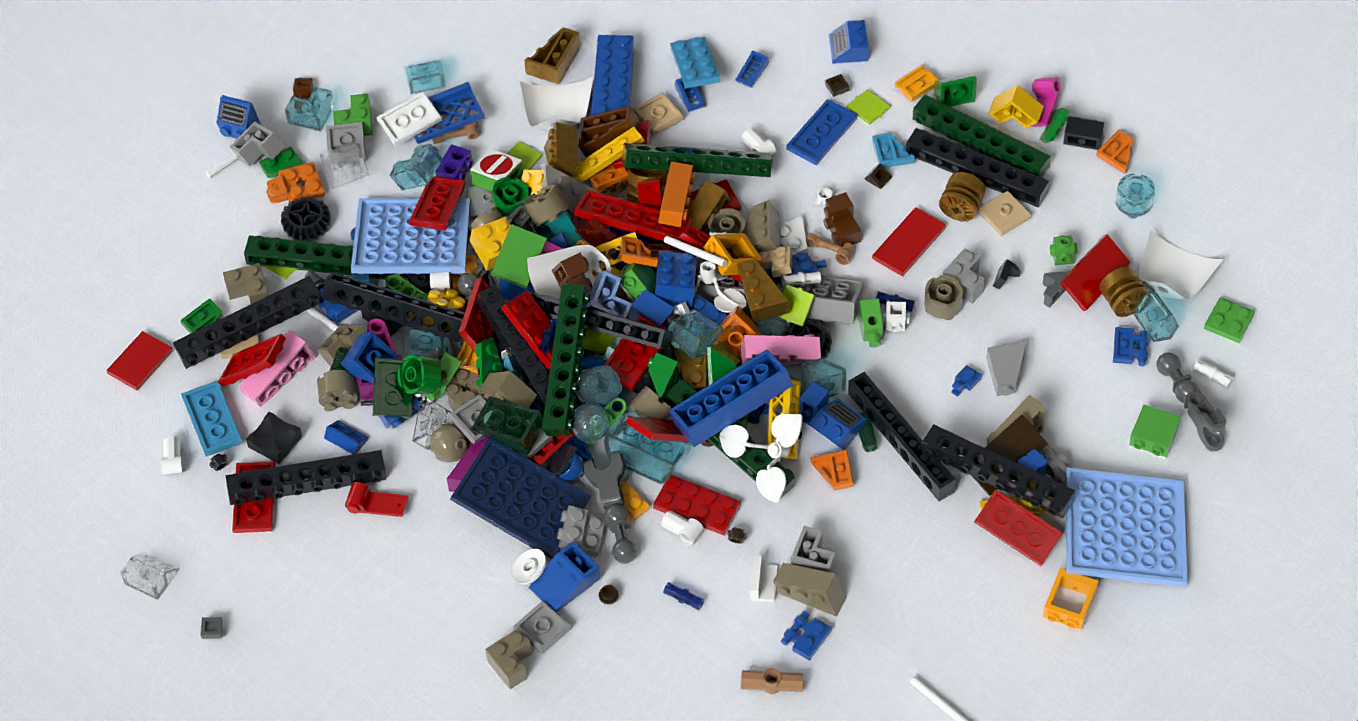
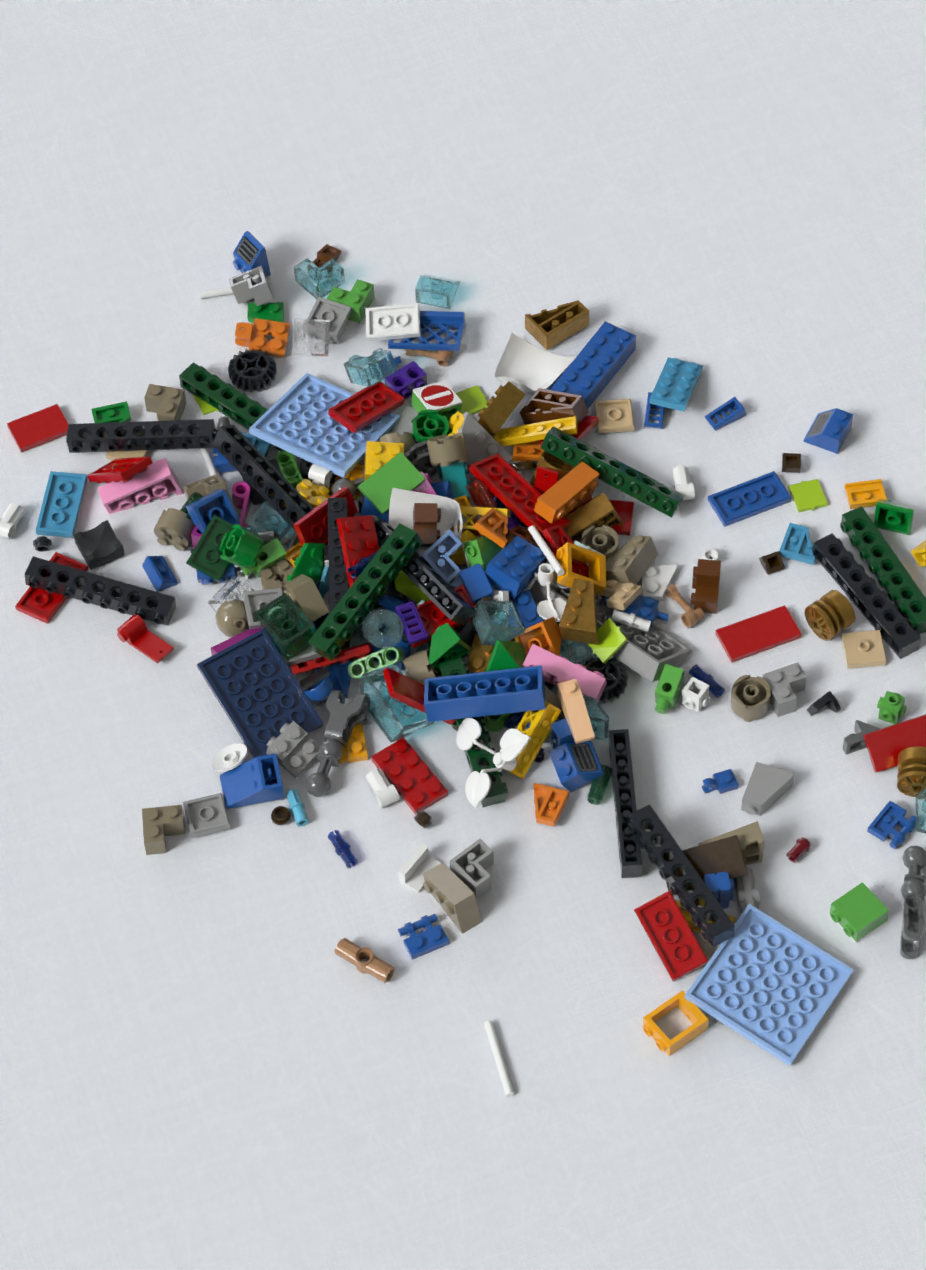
camera: 30 degrees right, 0 degrees up
clear light blue cylinder [572,403,611,442] -> none
none -> medium azure axle [286,789,309,827]
none -> dark purple slope [395,601,428,645]
none -> light nougat slope [557,679,595,744]
none -> dark red pin [786,837,811,863]

